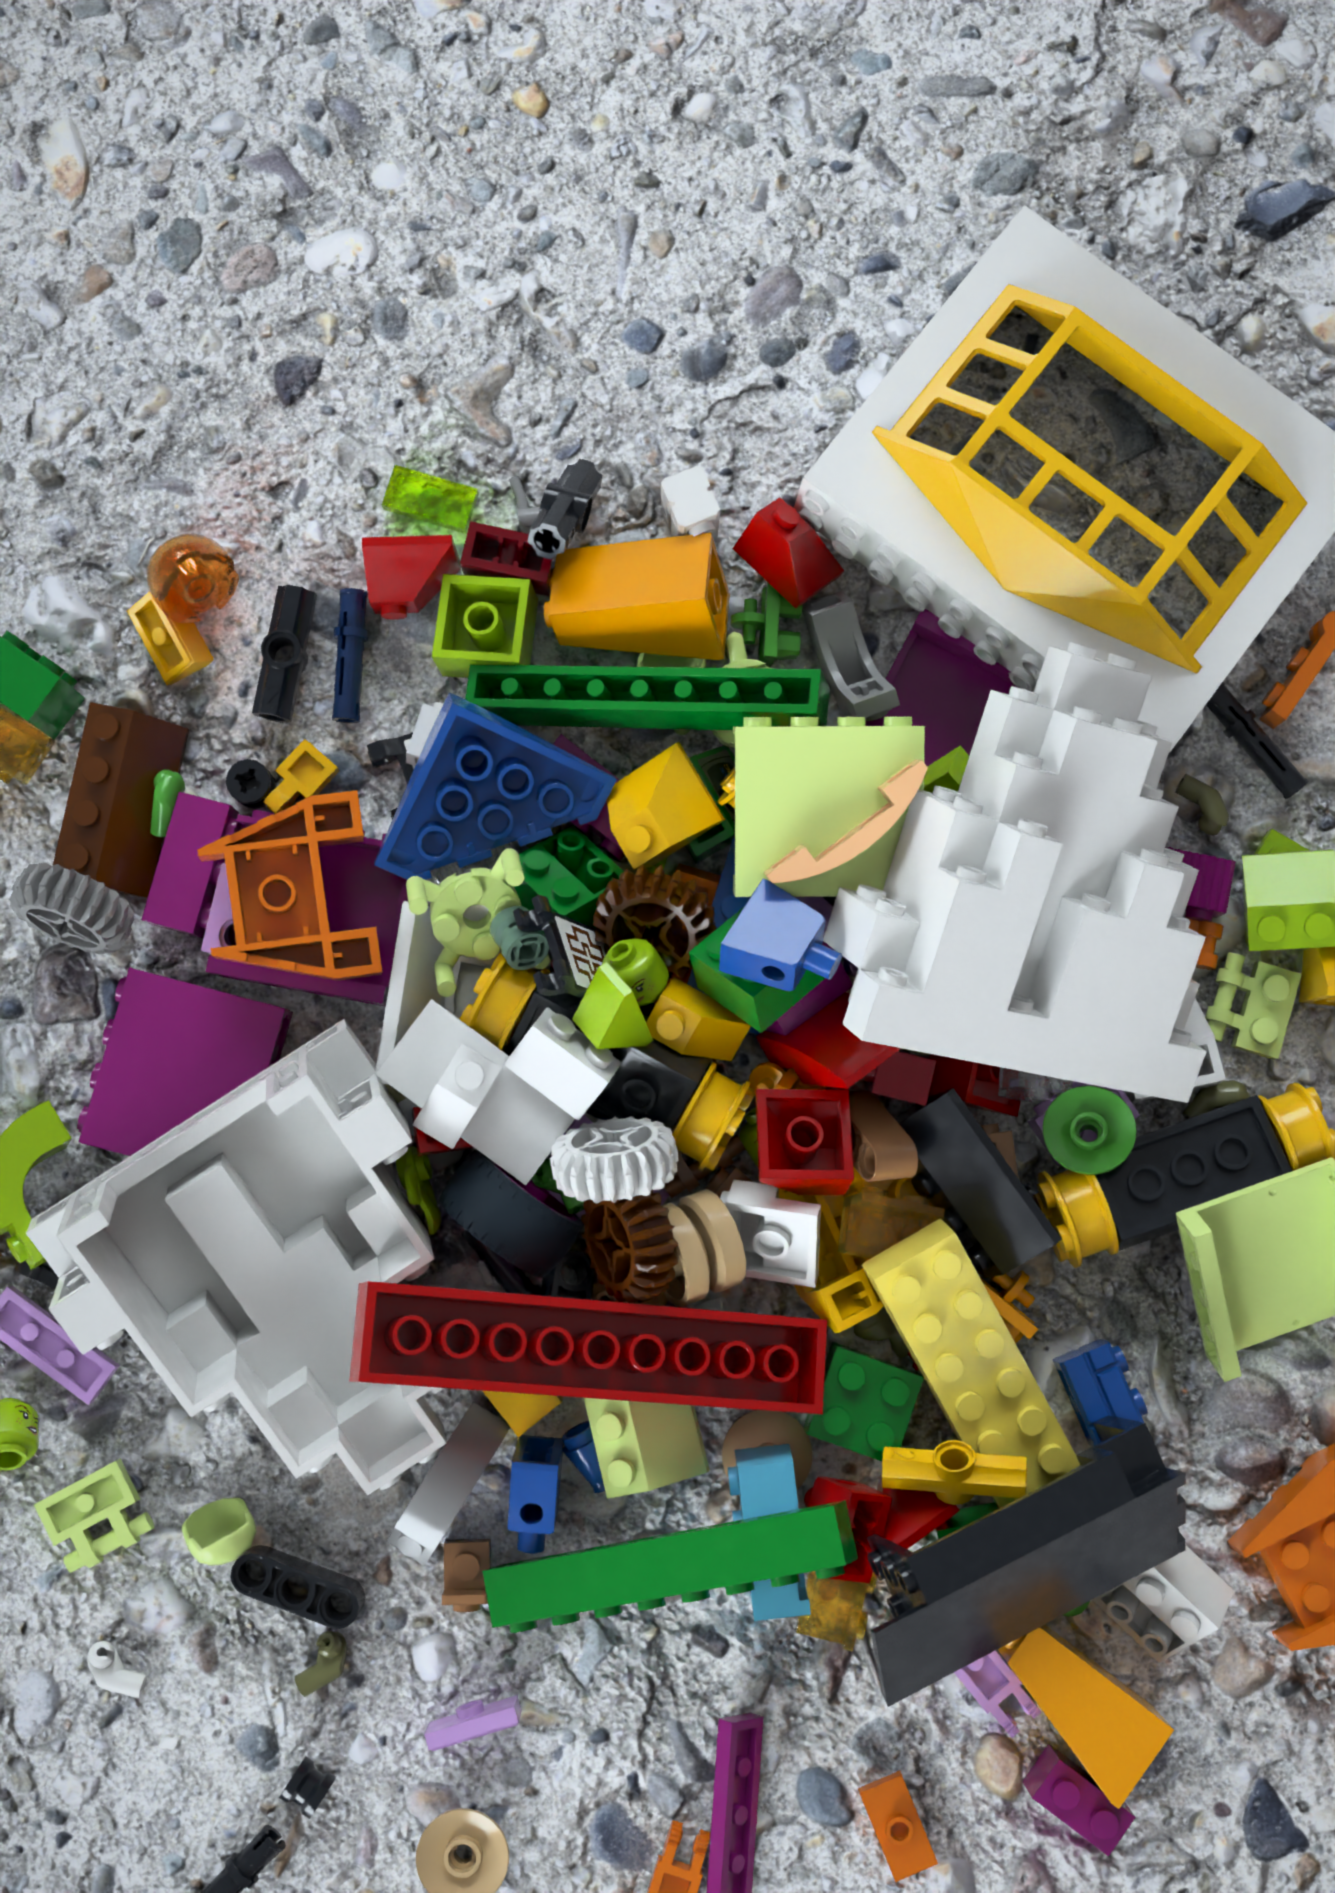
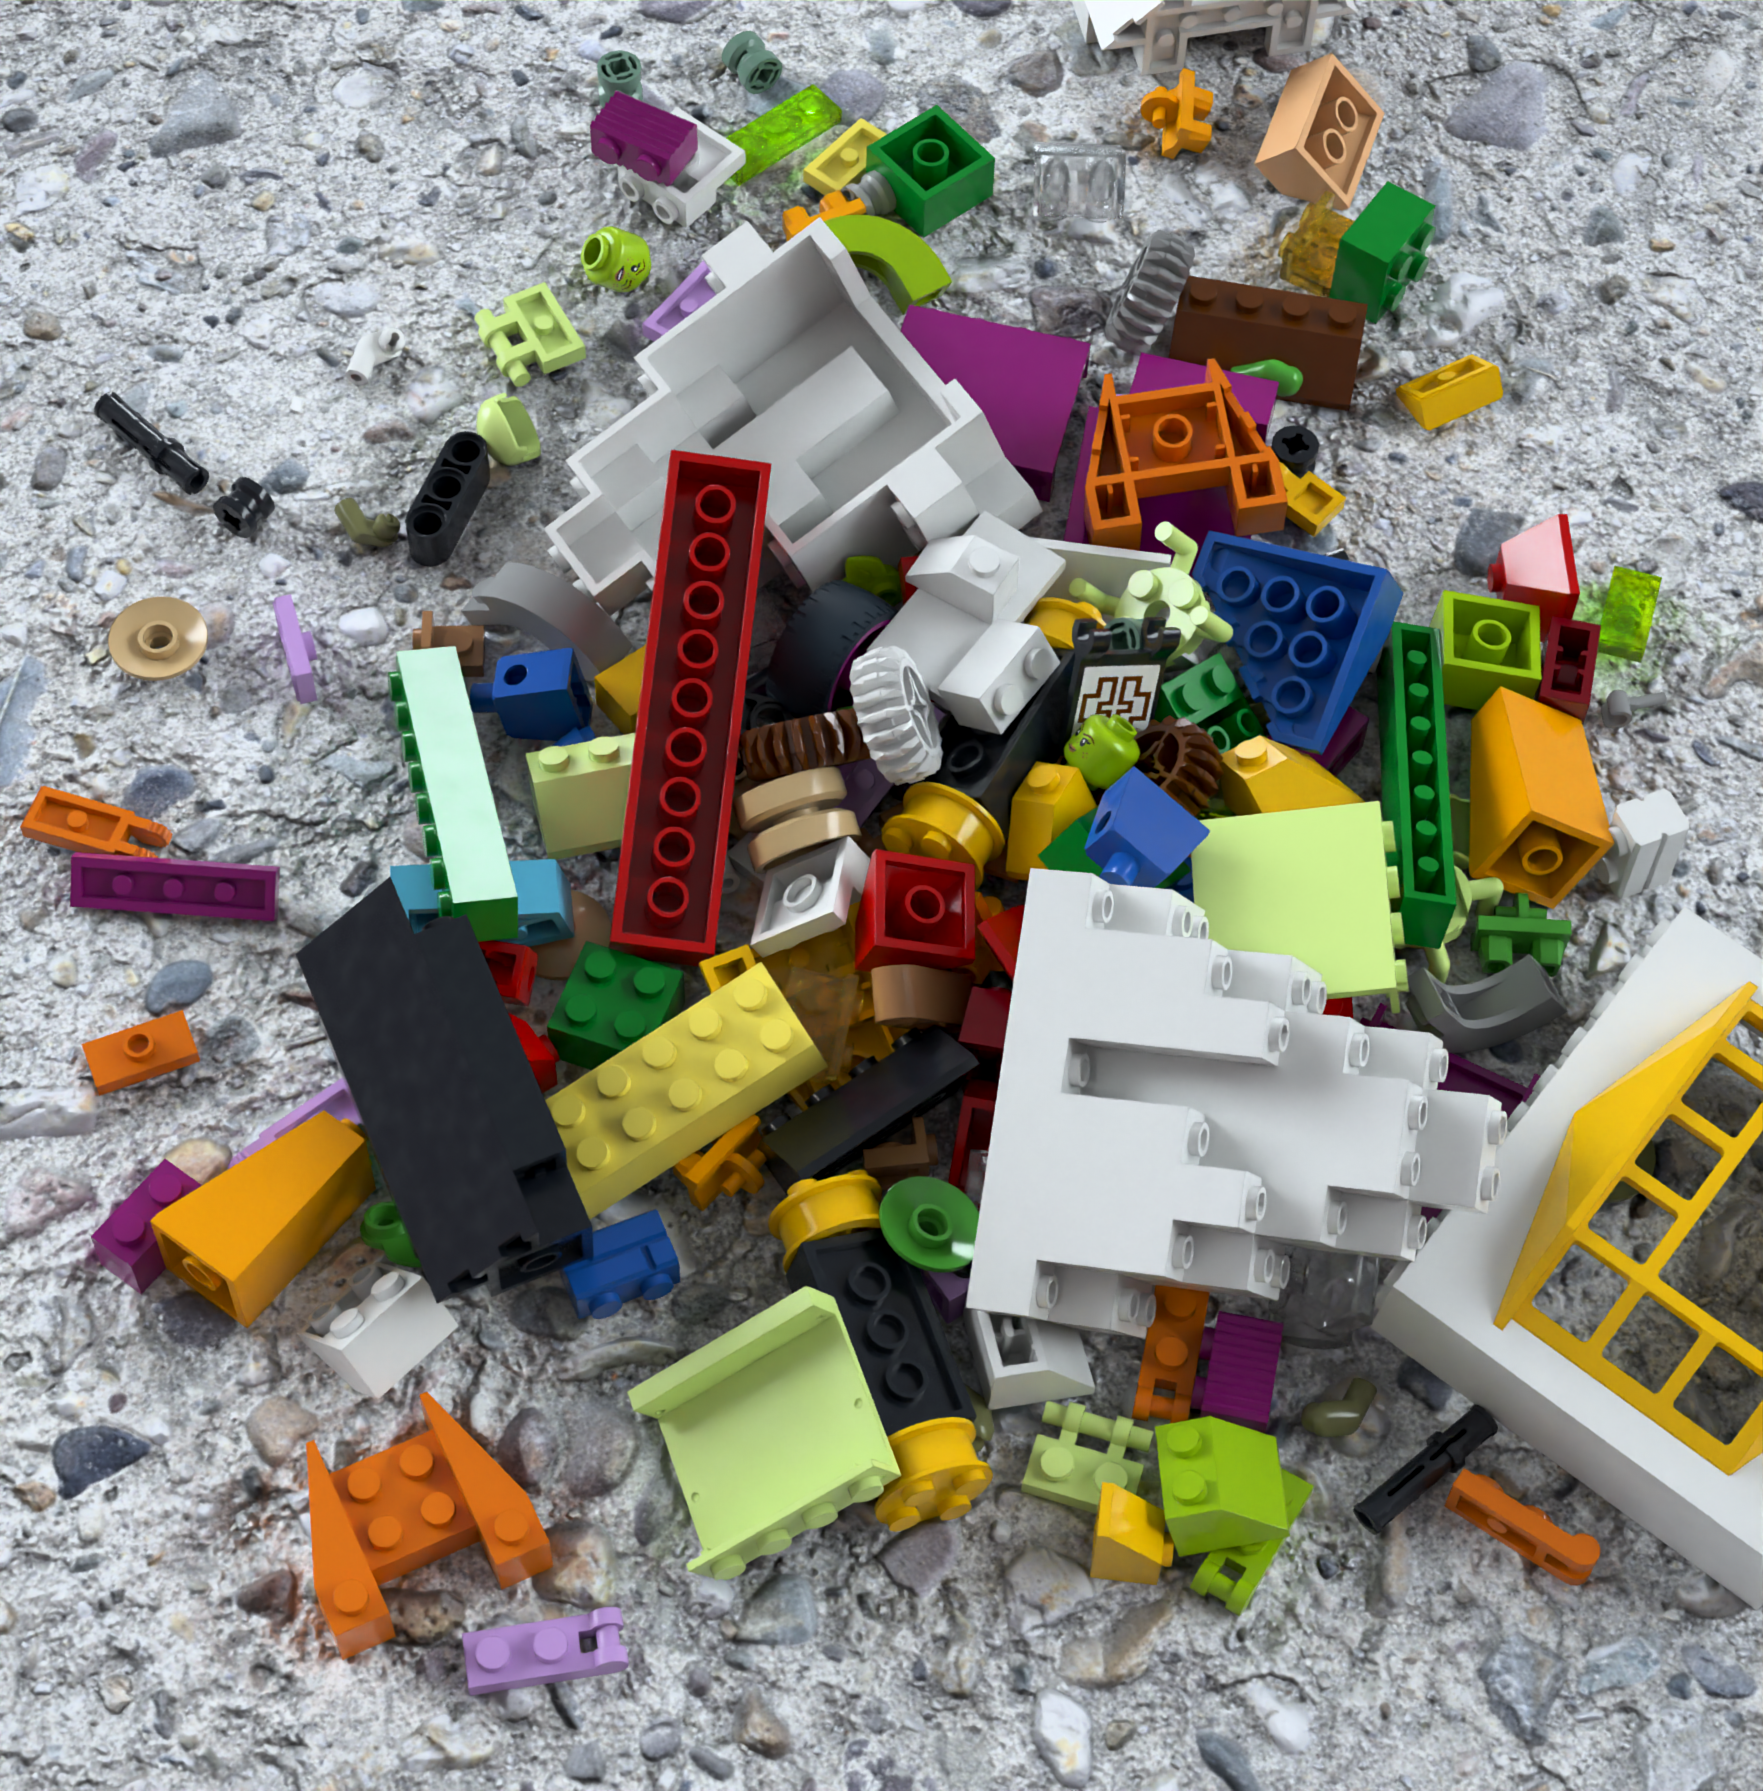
camera: 90 degrees right, 25 degrees down
clear orange cylinder [147,533,239,623] -> none
black piece [252,584,317,723] -> none
dark blue pin [332,588,369,723] -> none
black piece [528,459,603,560] -> none
lime slope [572,961,653,1049] -> none
red slope [732,497,844,609] -> none
light nougat slope [763,759,928,883] -> none
yellow piece [882,1440,1027,1505] -> none

